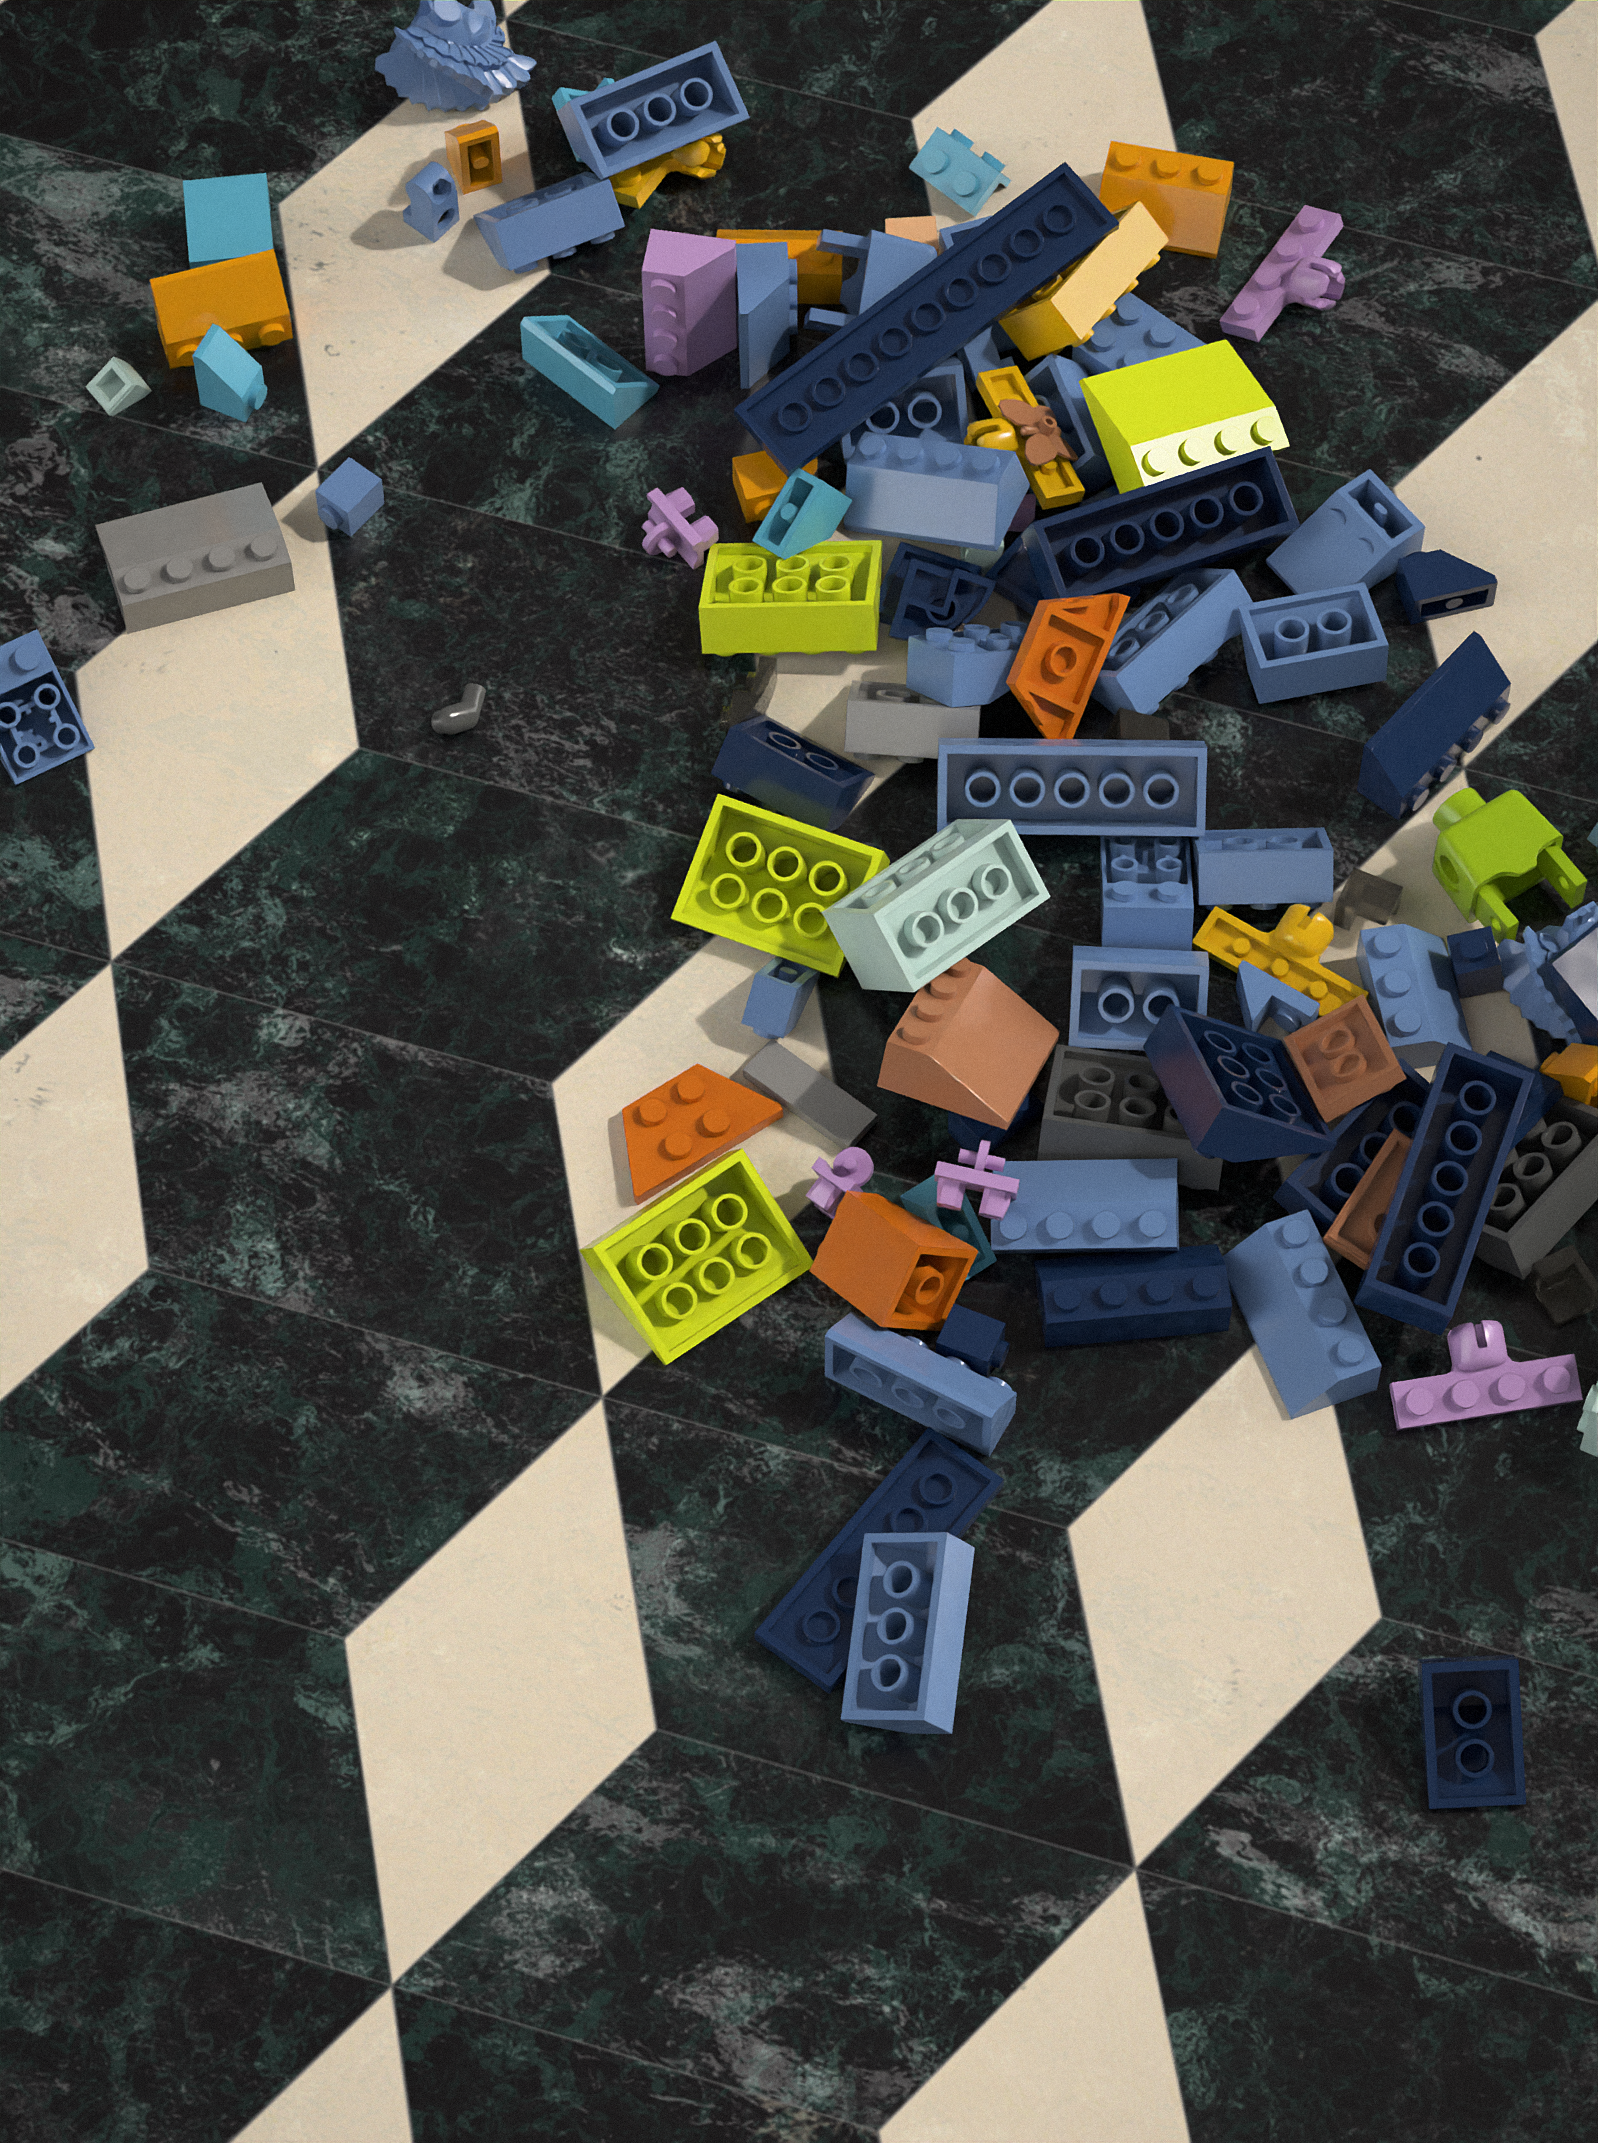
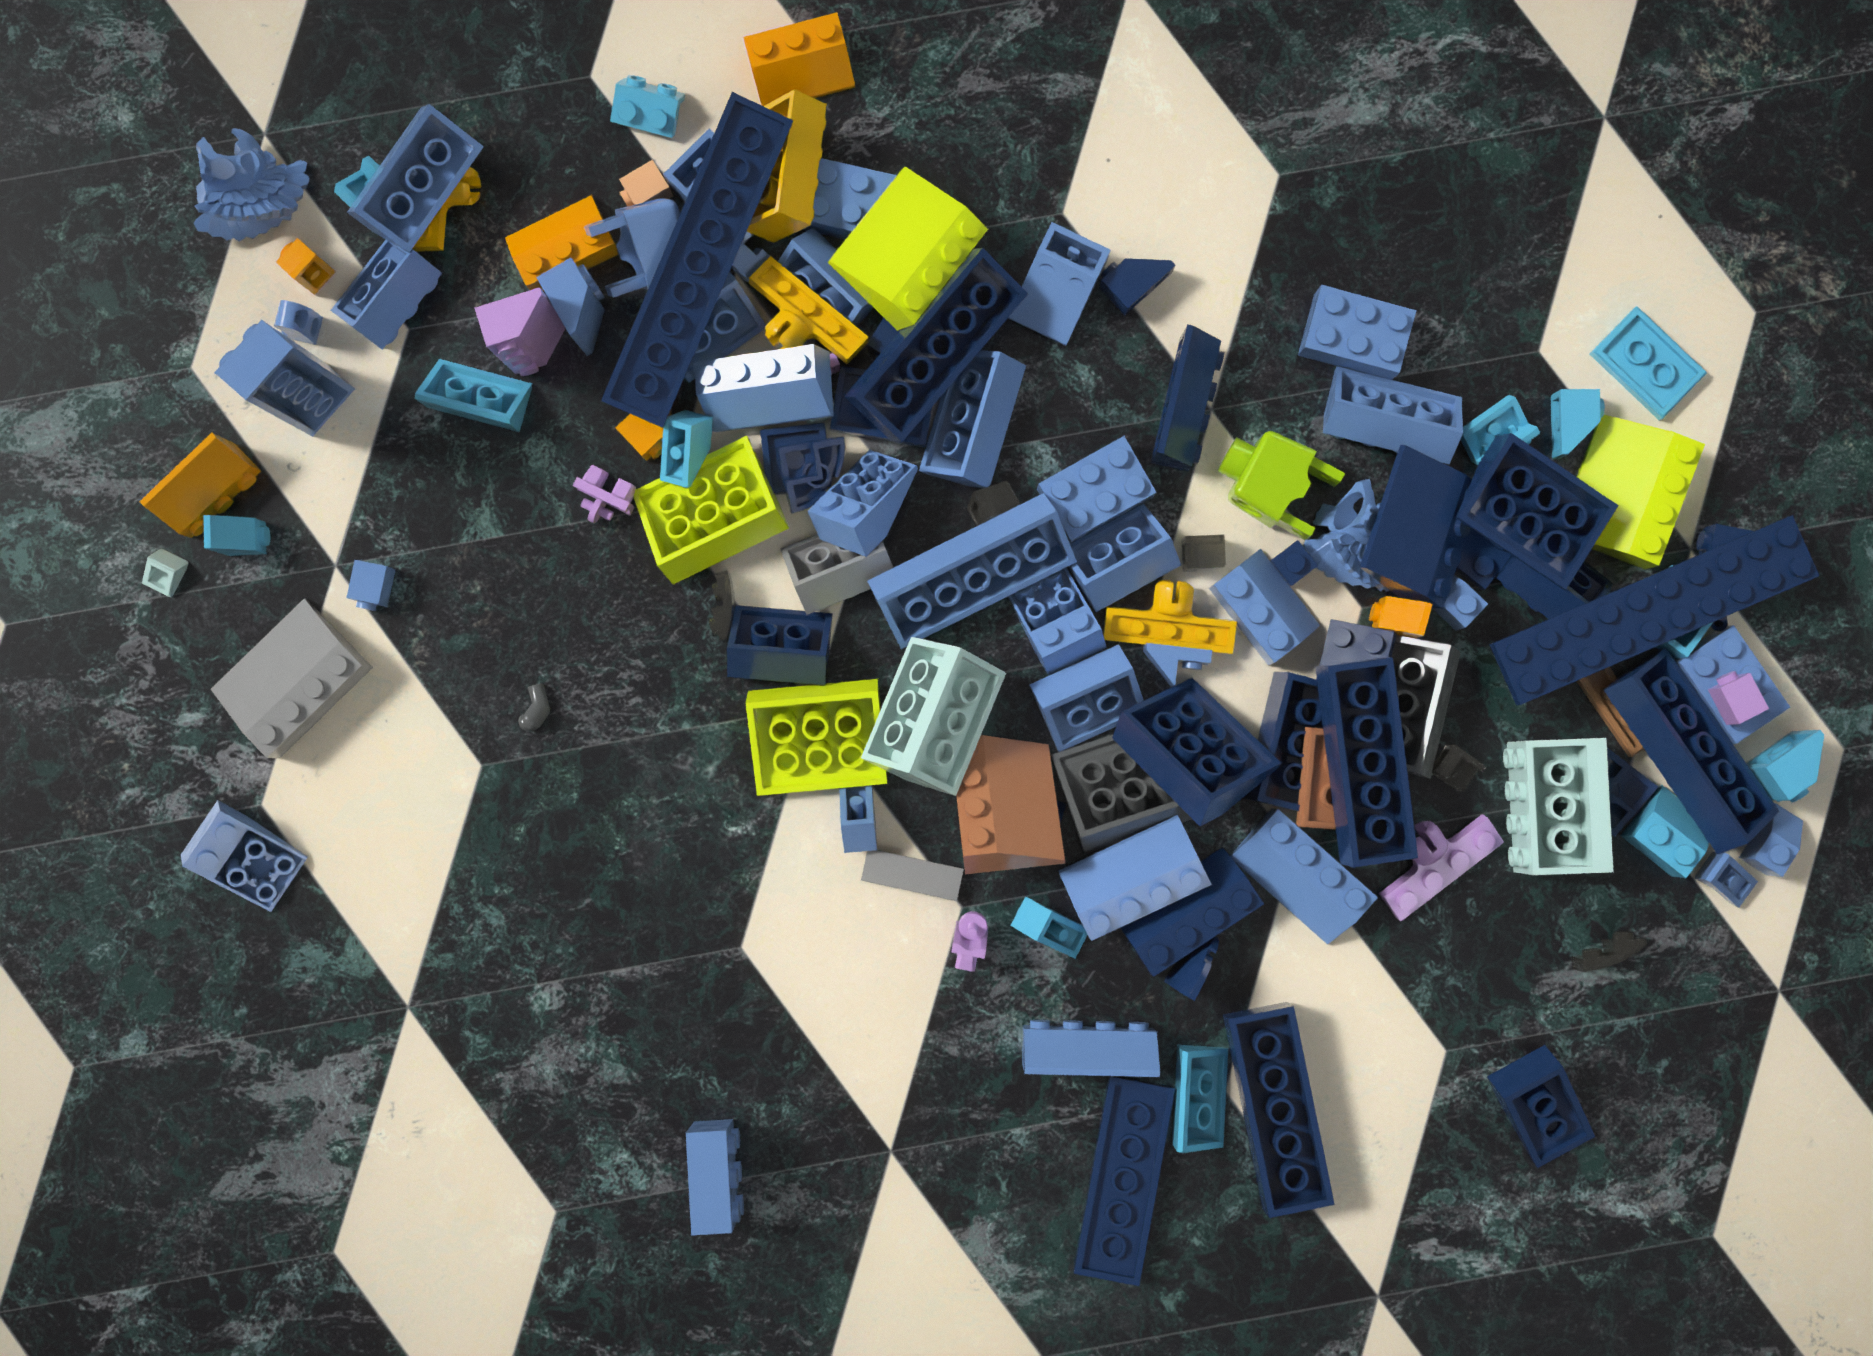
camera: 25 degrees left, 25 degrees up
medium azure panel [183,173,273,269] -> none
neon yellow slope [579,1148,814,1365] -> none
orange wing [622,1063,783,1205] -> none
orange slope [809,1190,979,1331] -> none
medium blue slope [841,1532,975,1734] -> none
lavender hips [934,1140,1019,1221] -> none
dark blue brick [936,1304,1010,1378] -> none
nougat piece [998,399,1079,466] -> none
orange wing [1006,593,1130,739] -> none
lavender plate [1219,205,1345,342] -> none
medium blue slope [1238,582,1388,704] -> none
nougat plate [1284,994,1407,1123] -> none
none -> medium blue brick [214,320,355,437]
none -> medium blue brick [686,1119,744,1236]
none -> medium blue brick [1037,436,1157,544]
none -> dark blue brick [1164,936,1219,1001]
none -> medium azure slope [1172,1045,1228,1153]
none -> dark blue brick [1223,1002,1335,1218]

